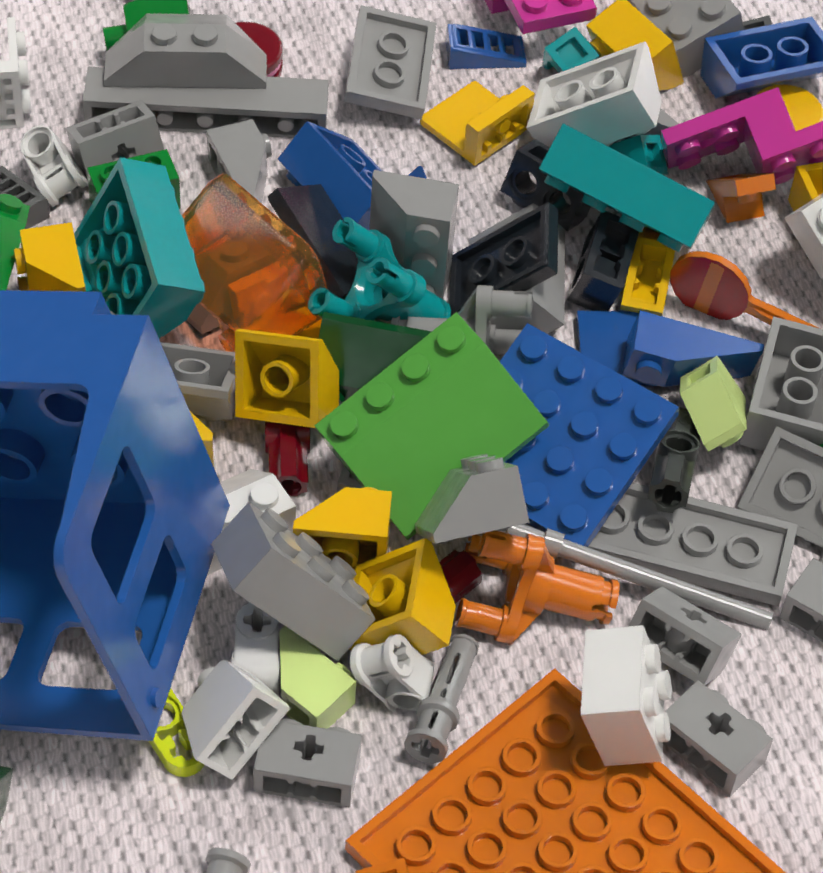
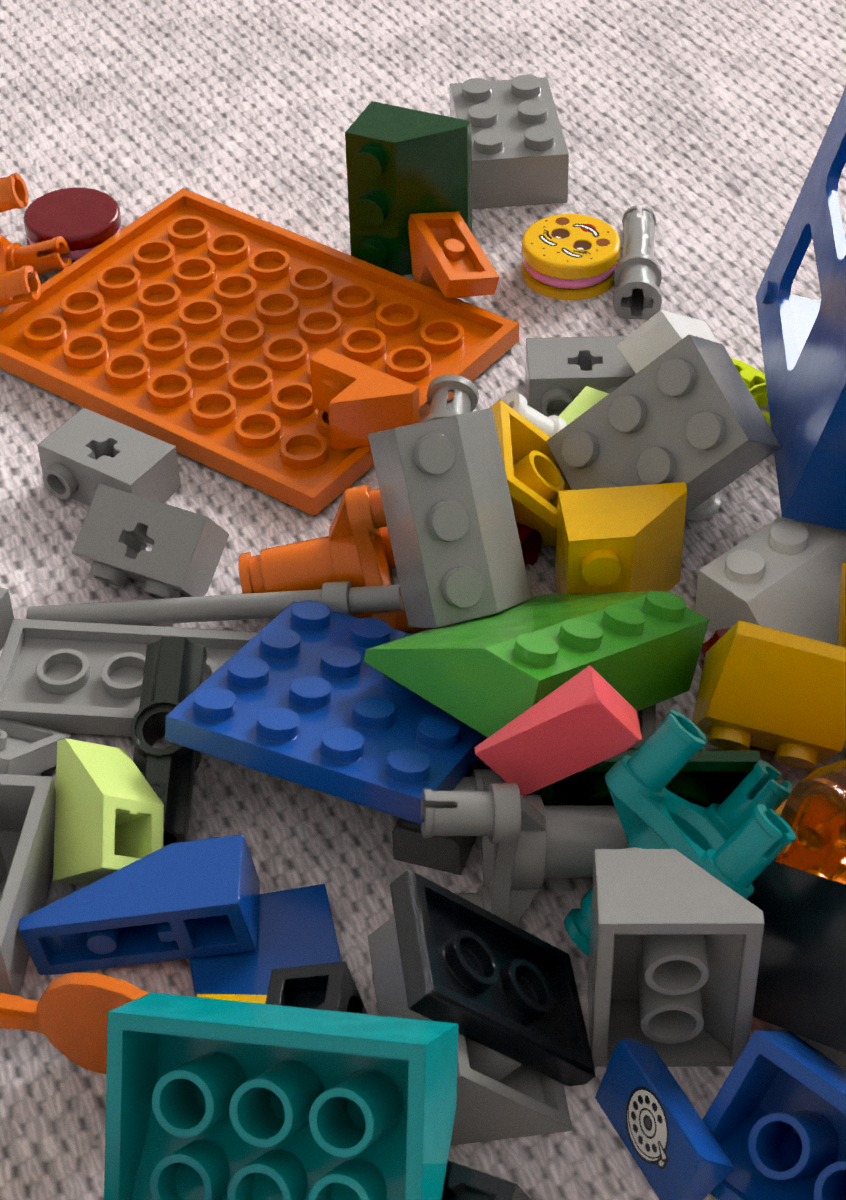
camera: 175 degrees right, 10 degrees down
white brick [581,625,672,766] -> none
none -> orange slope [310,348,420,450]
none -> coral slope [474,665,642,795]

